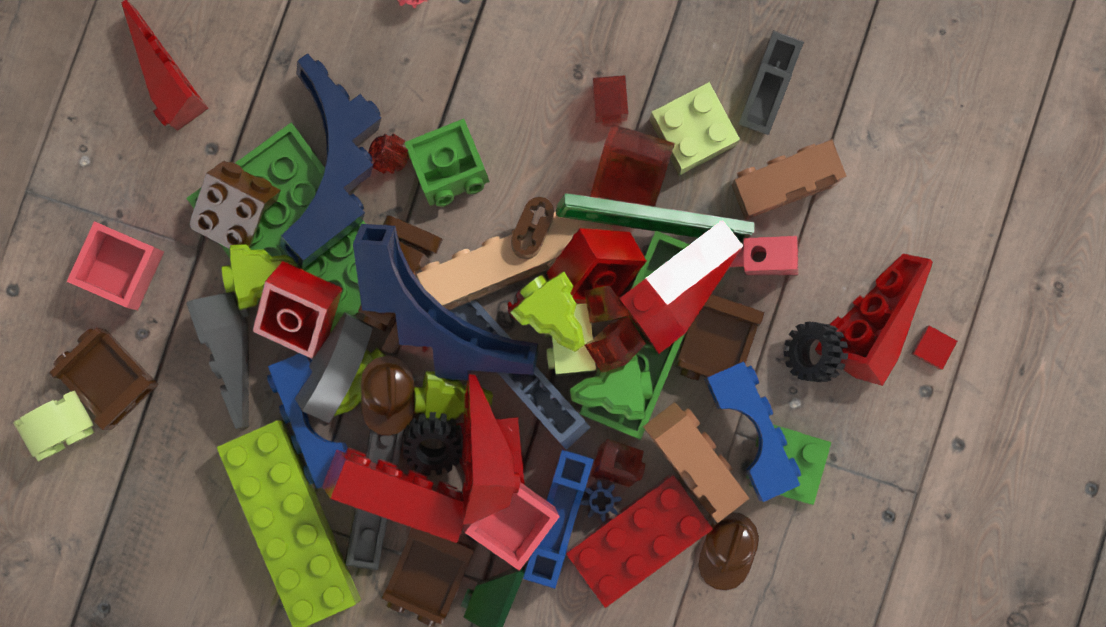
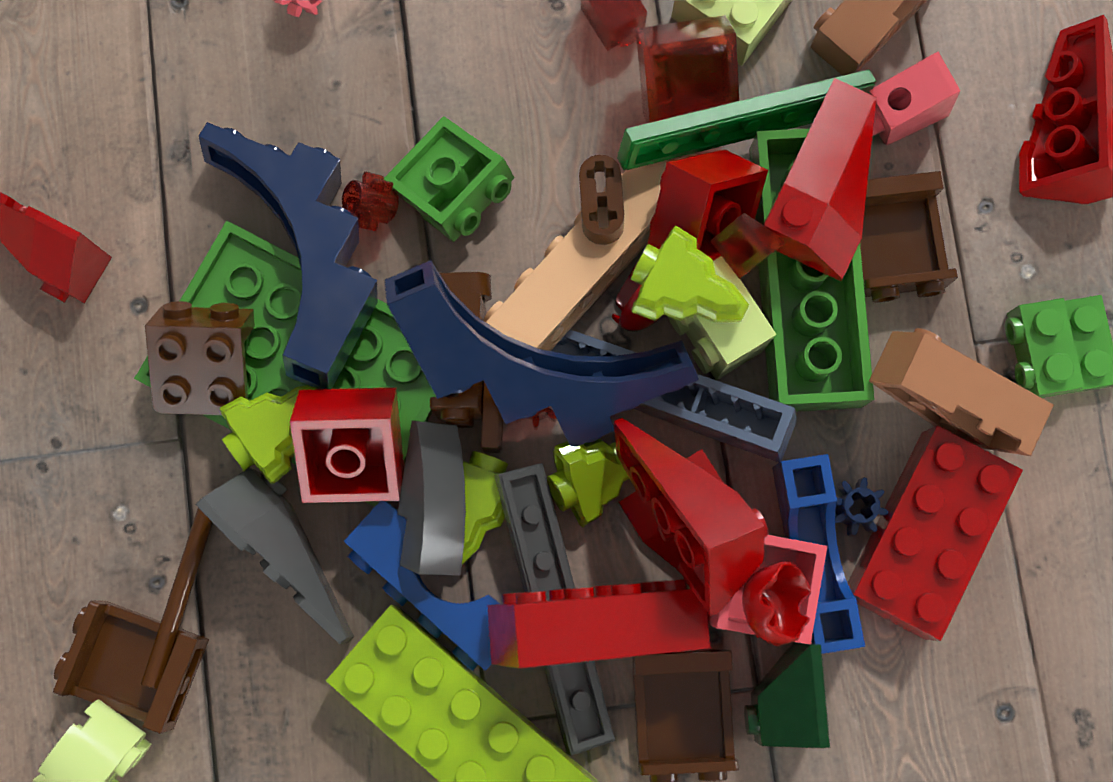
camera: 30 degrees left, 5 degrees down
coral piece [67,221,164,311] -> none
reddish brown piece [361,356,414,436] -> none
black tyre [403,412,463,475] -> none
bright green rock [570,352,653,420] -> none
clear red brick [584,317,646,373] -> none
clear red brick [591,439,646,487] -> none
reddish brown piece [698,512,759,590] -> none
blue arch [704,362,801,502] -> none
black tyre [784,321,848,382] -> none
none -> reddish brown bar [141,508,213,689]
none -> red hair [742,561,811,646]

